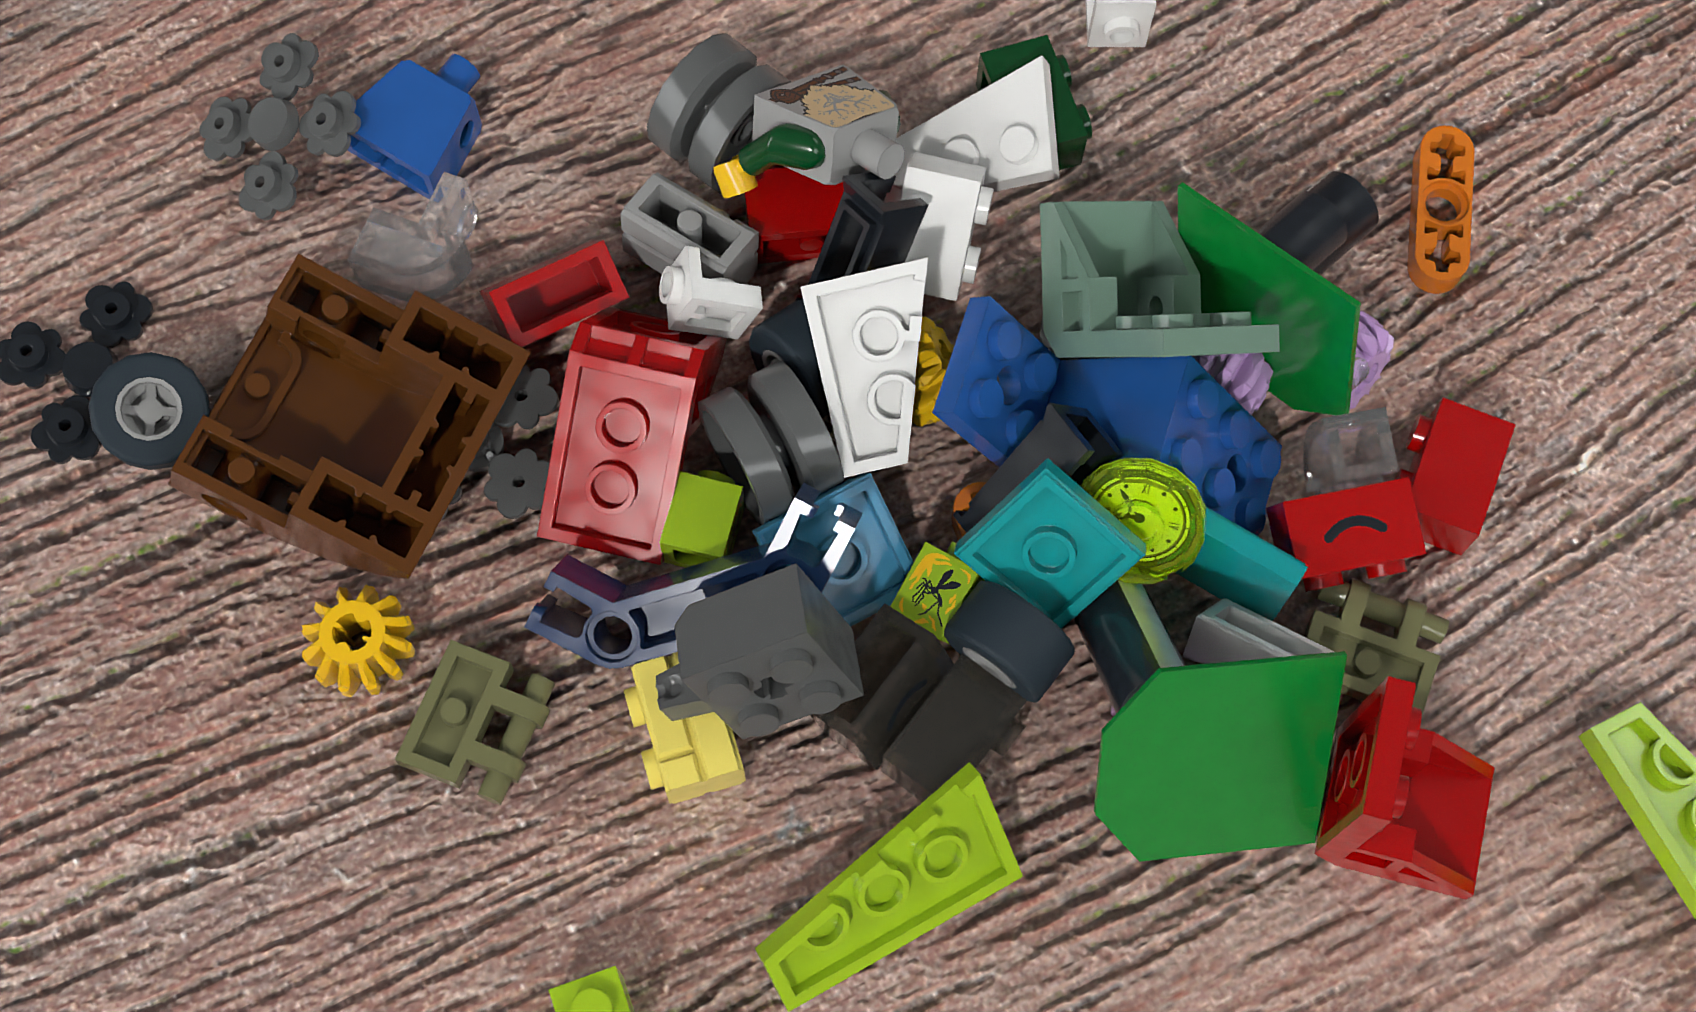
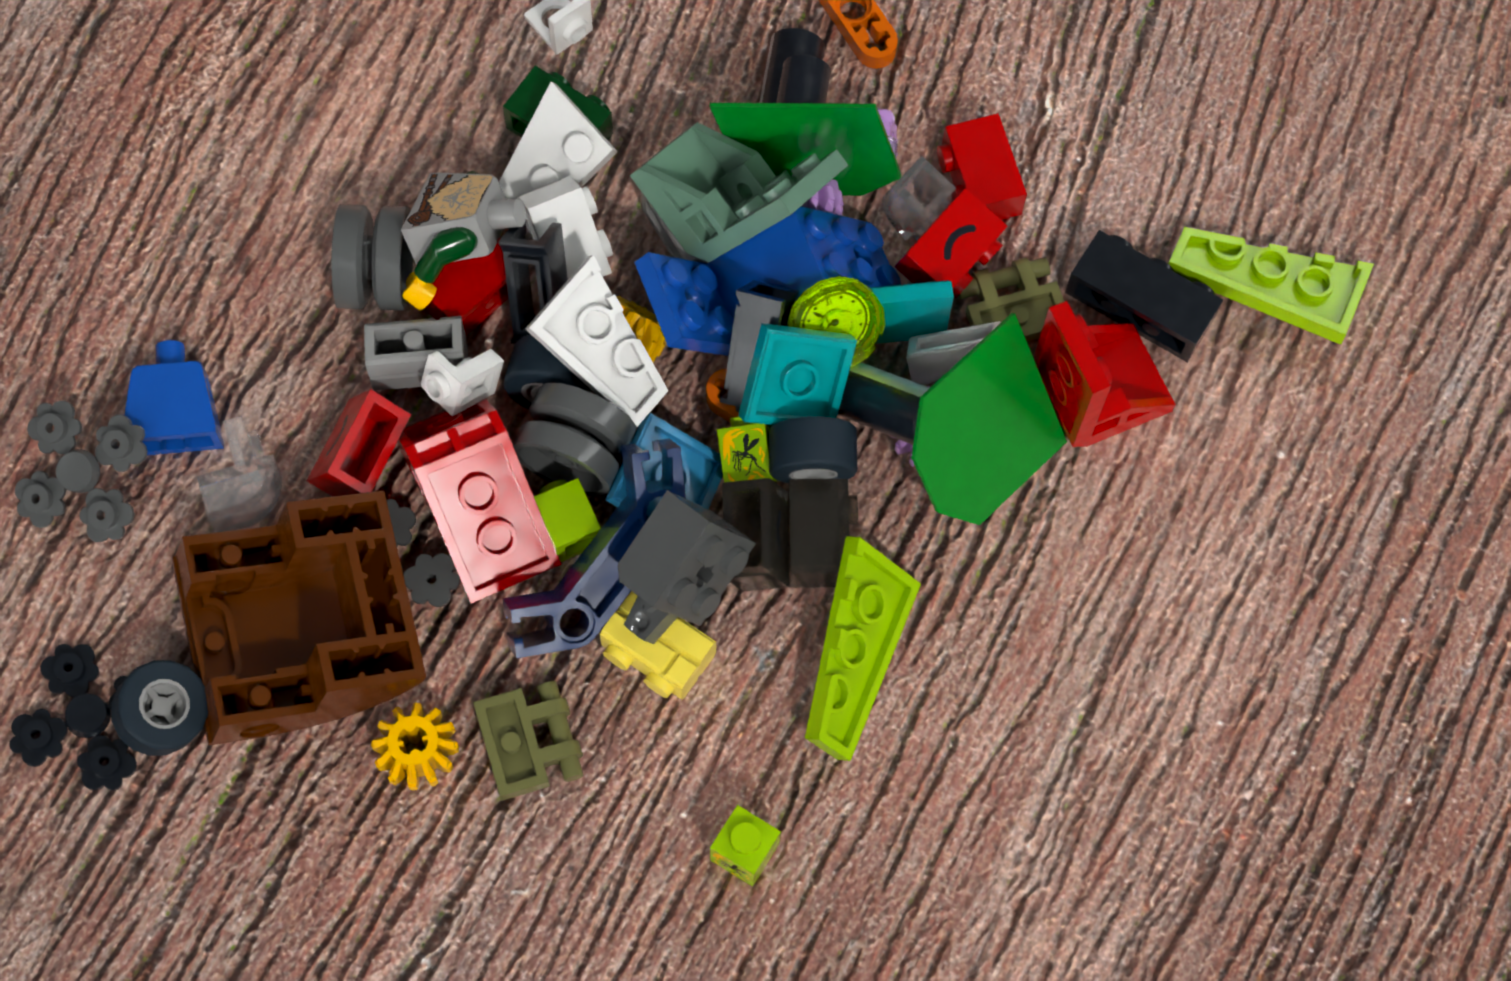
camera: 40 degrees left, 0 degrees up
none -> black brick [1065,230,1223,363]

